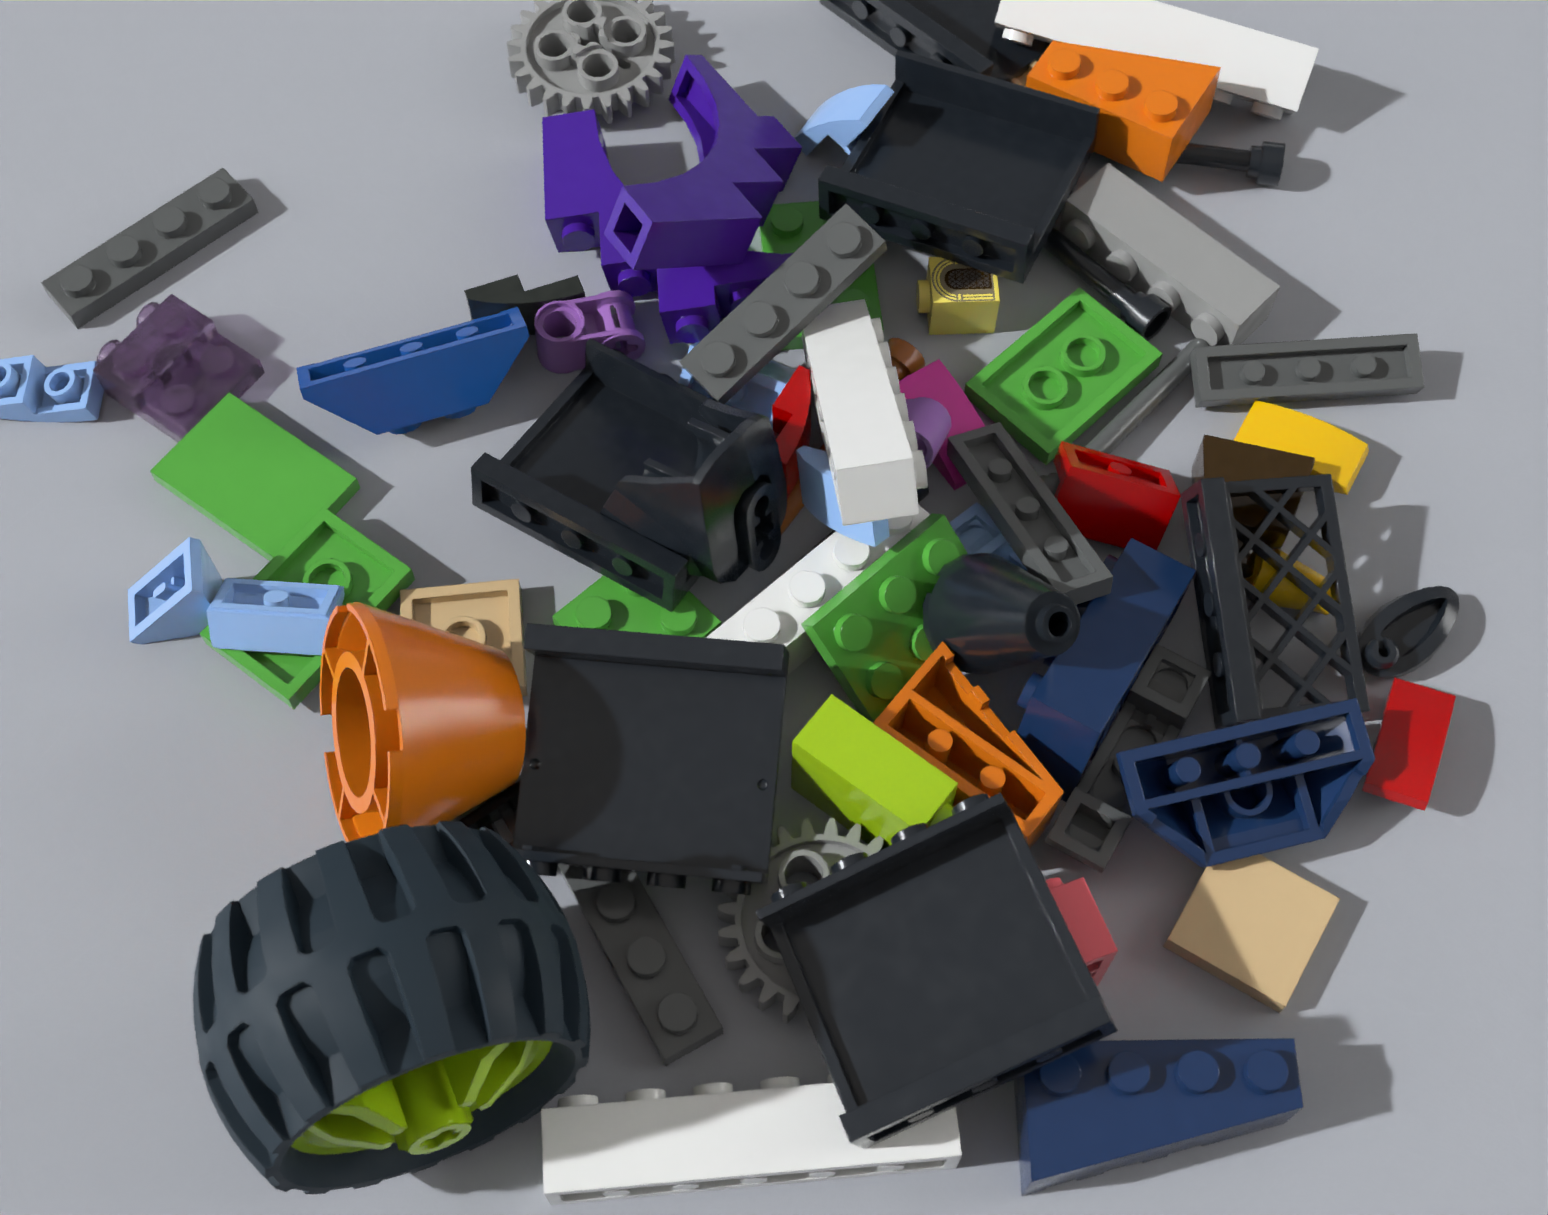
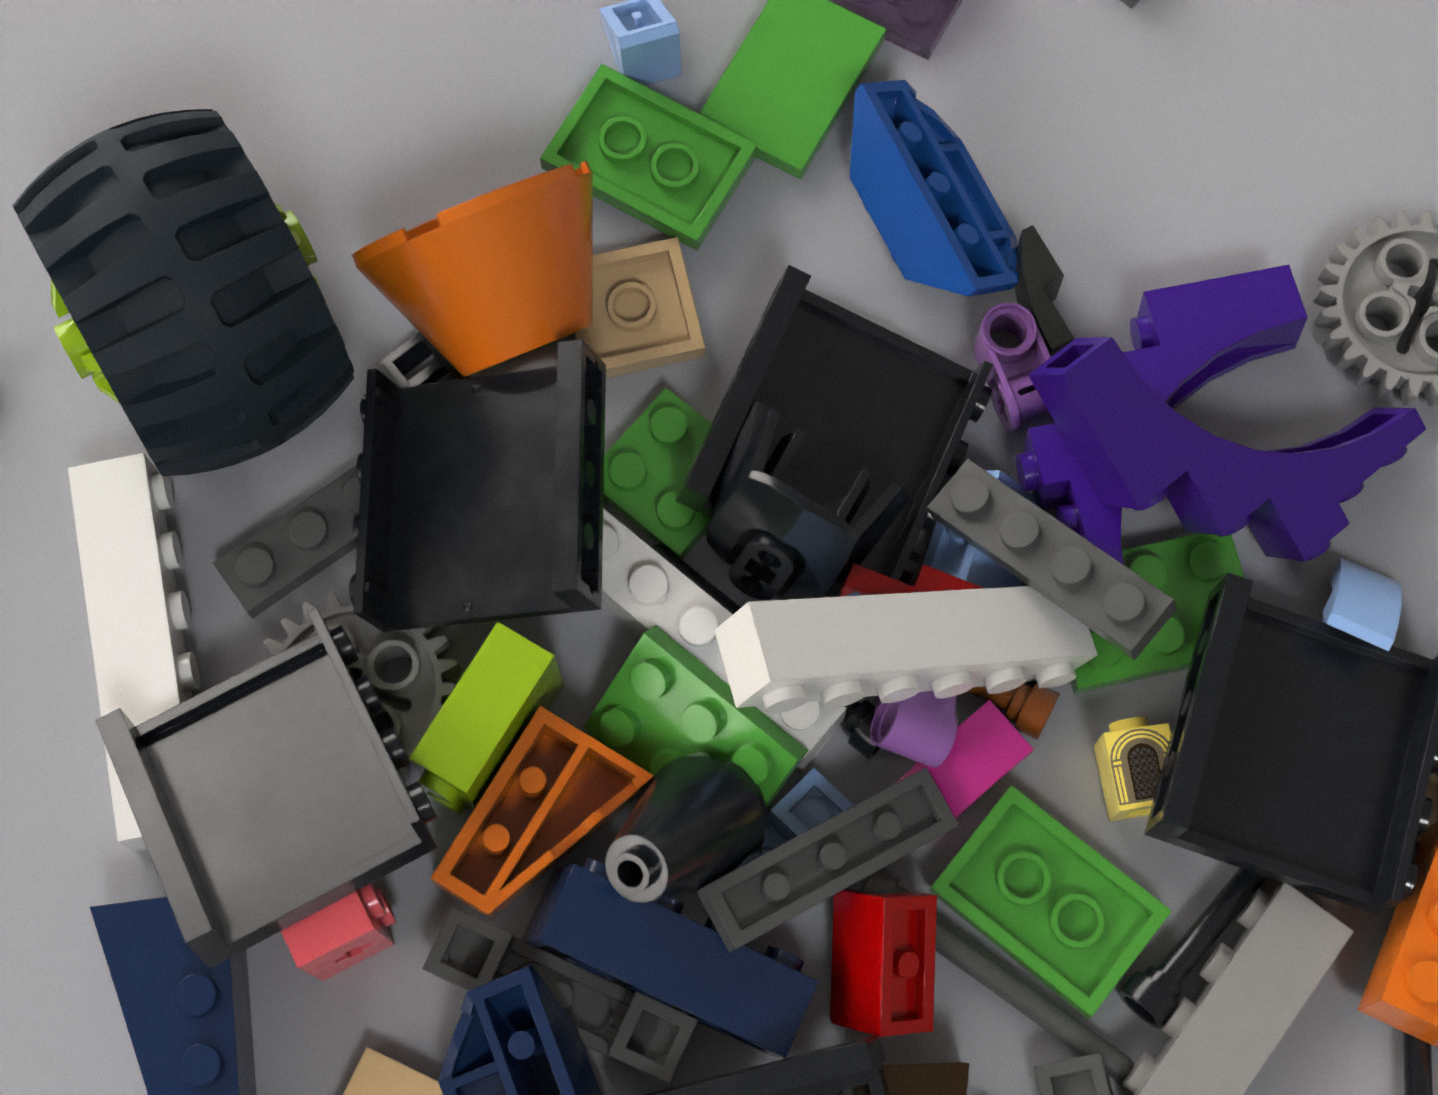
camera: 85 degrees right, 10 degrees up
light blue slope [206,578,345,656] -> none

